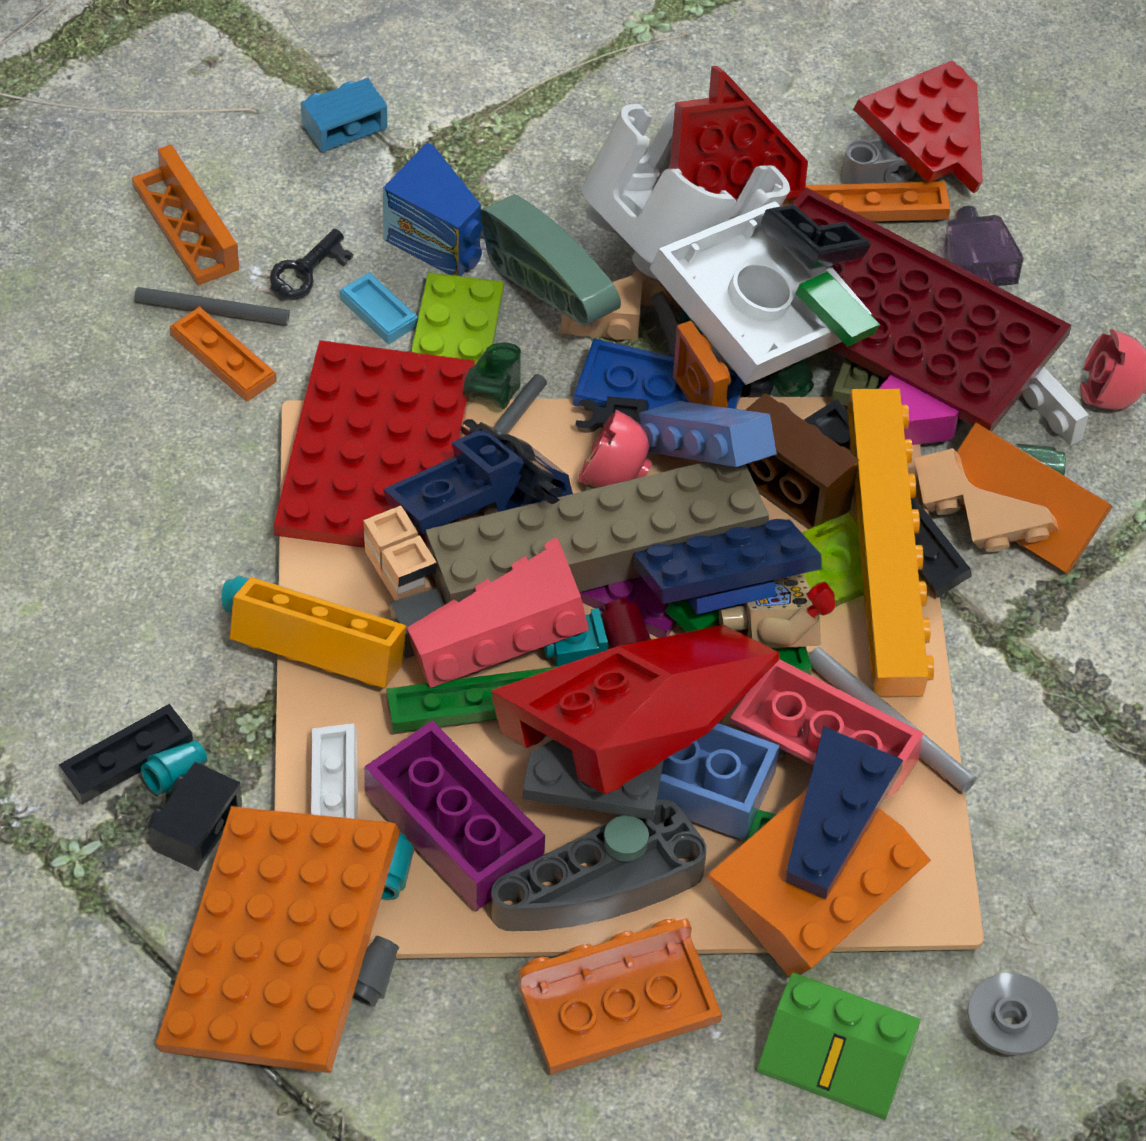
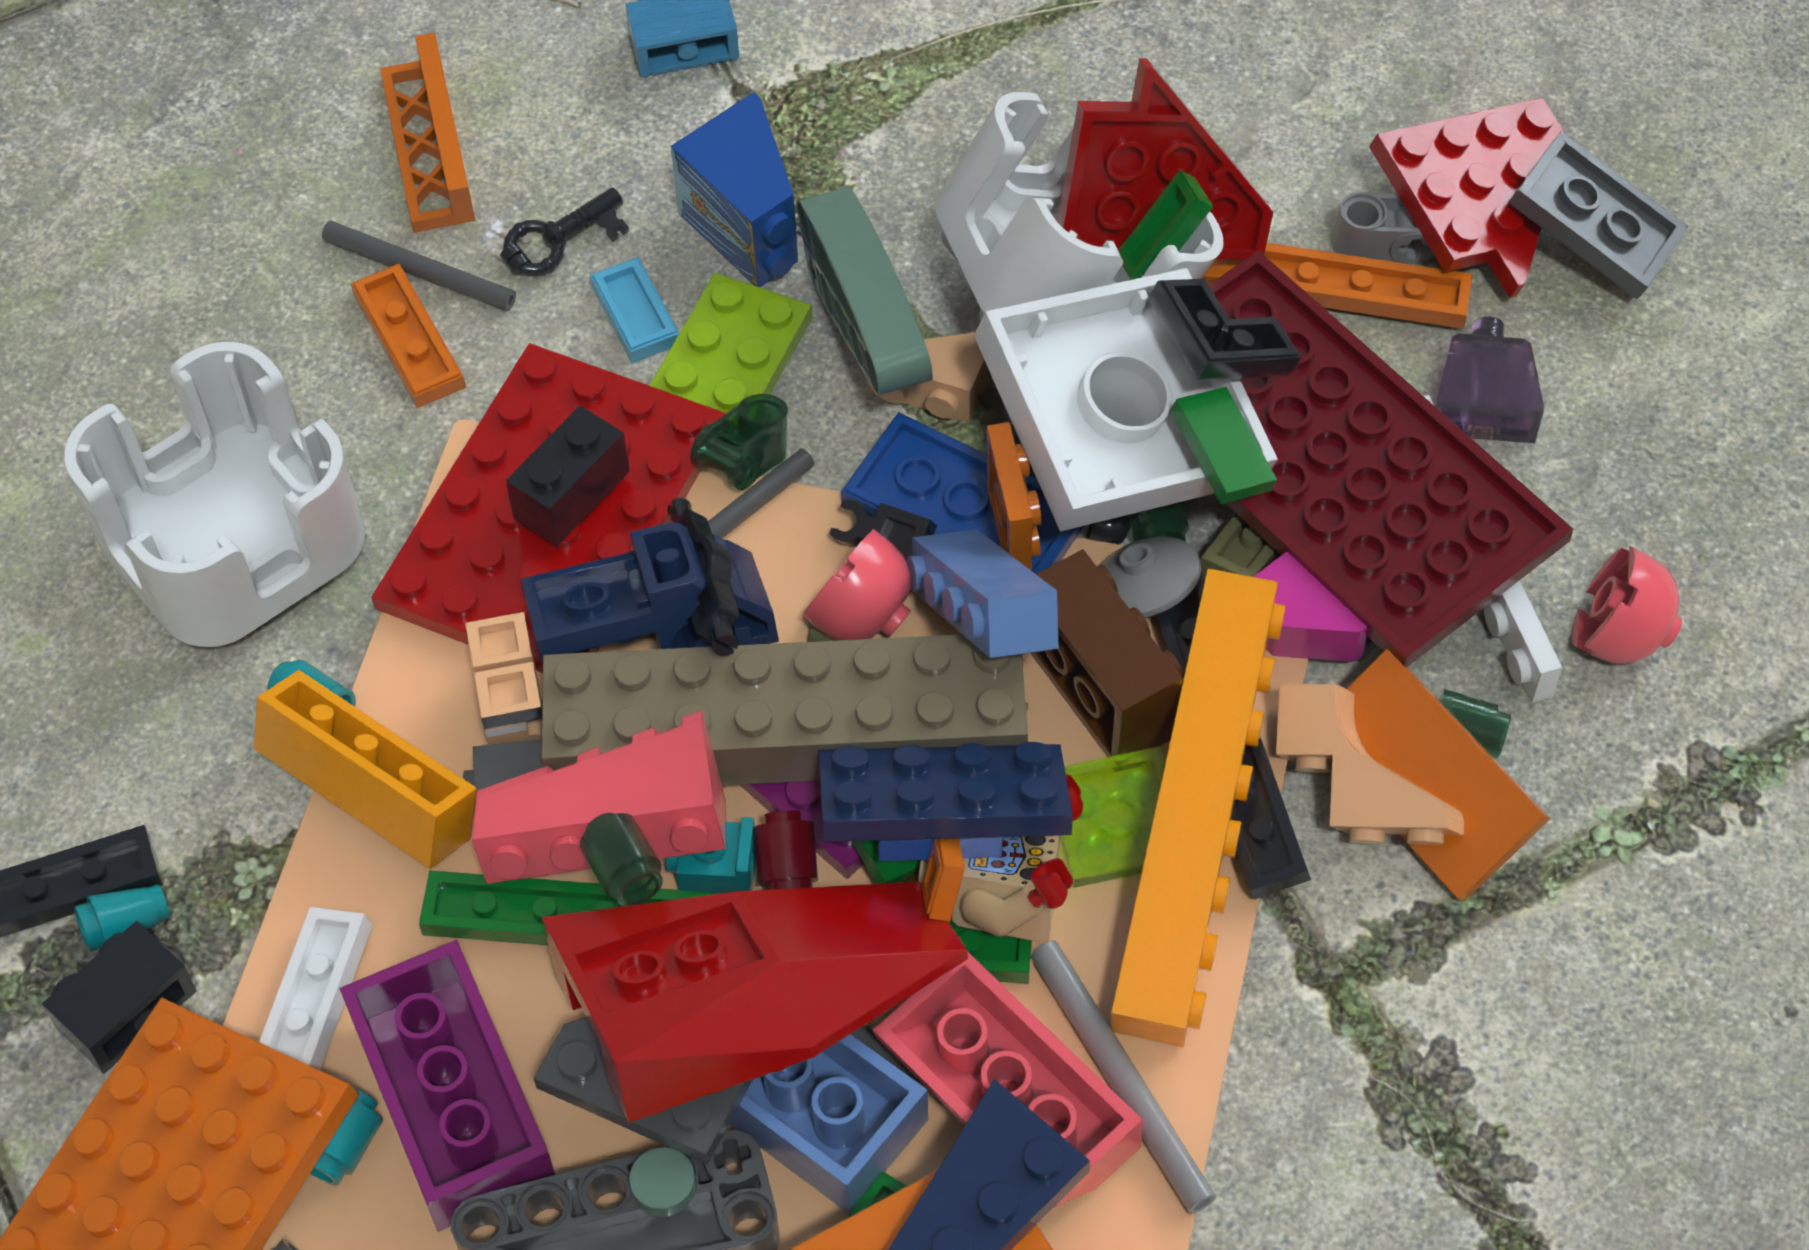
camera: 20 degrees right, 5 degrees up
none -> white piece [64,342,365,647]
none -> black brick [506,405,630,547]
none -> clear green brick [579,813,663,906]
none -> orange tile [921,838,965,922]
none -> light grey dish [1100,537,1201,618]
none -> green tile [1118,170,1213,280]
none -> plate [1508,131,1689,299]

